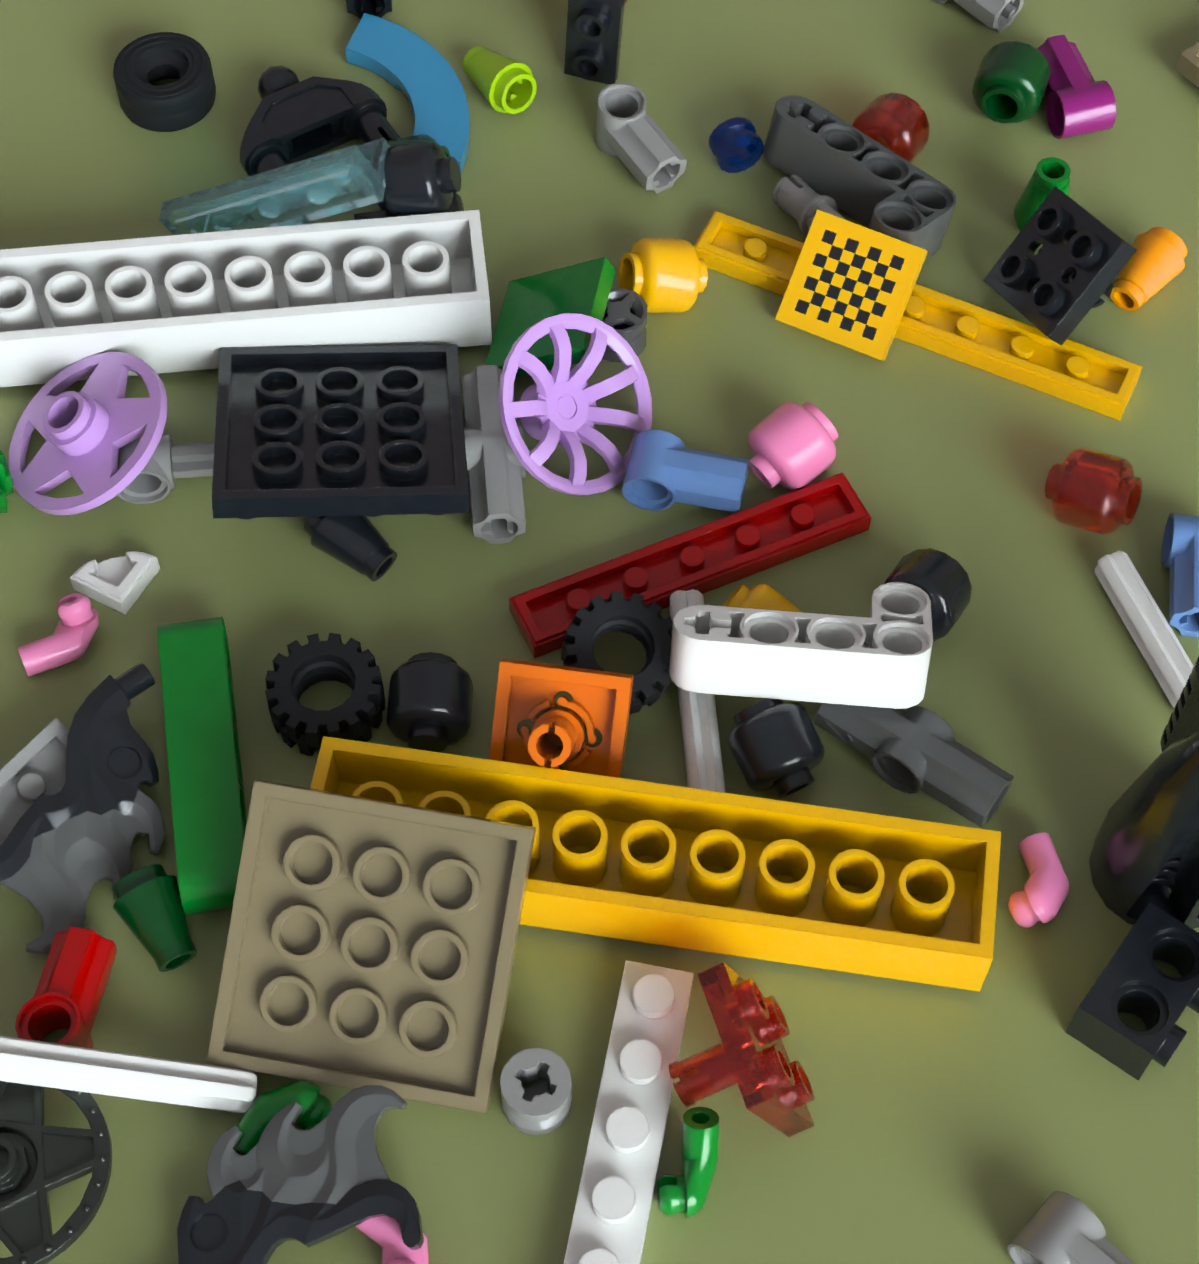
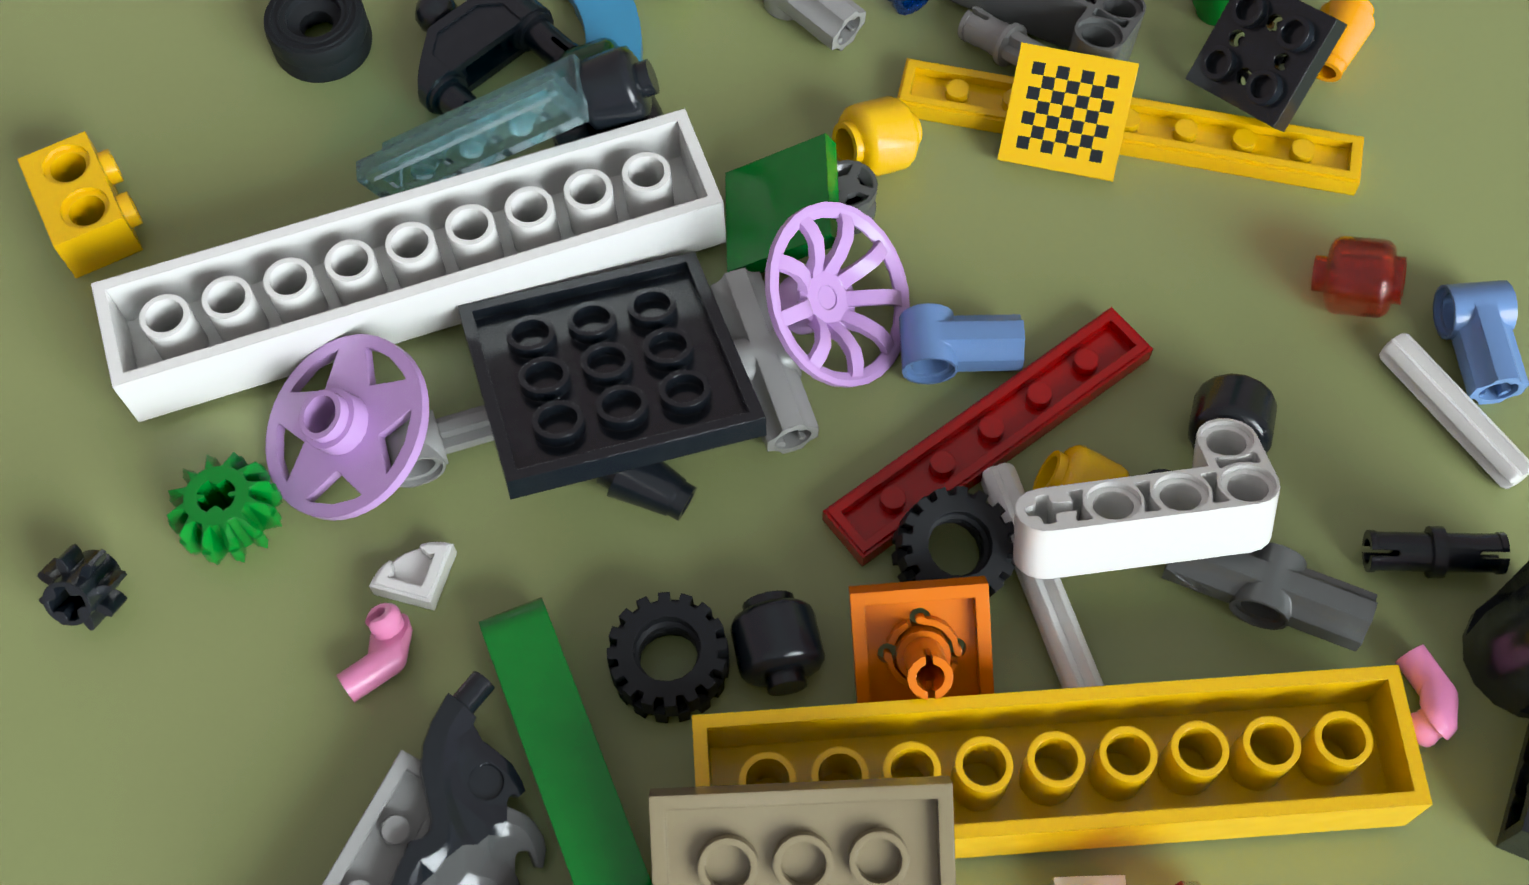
camera: 10 degrees left, 5 degrees up
black head [728,698,825,798] -> none
bright pink head [748,402,838,491] -> none
none -> black pin [1362,526,1510,579]

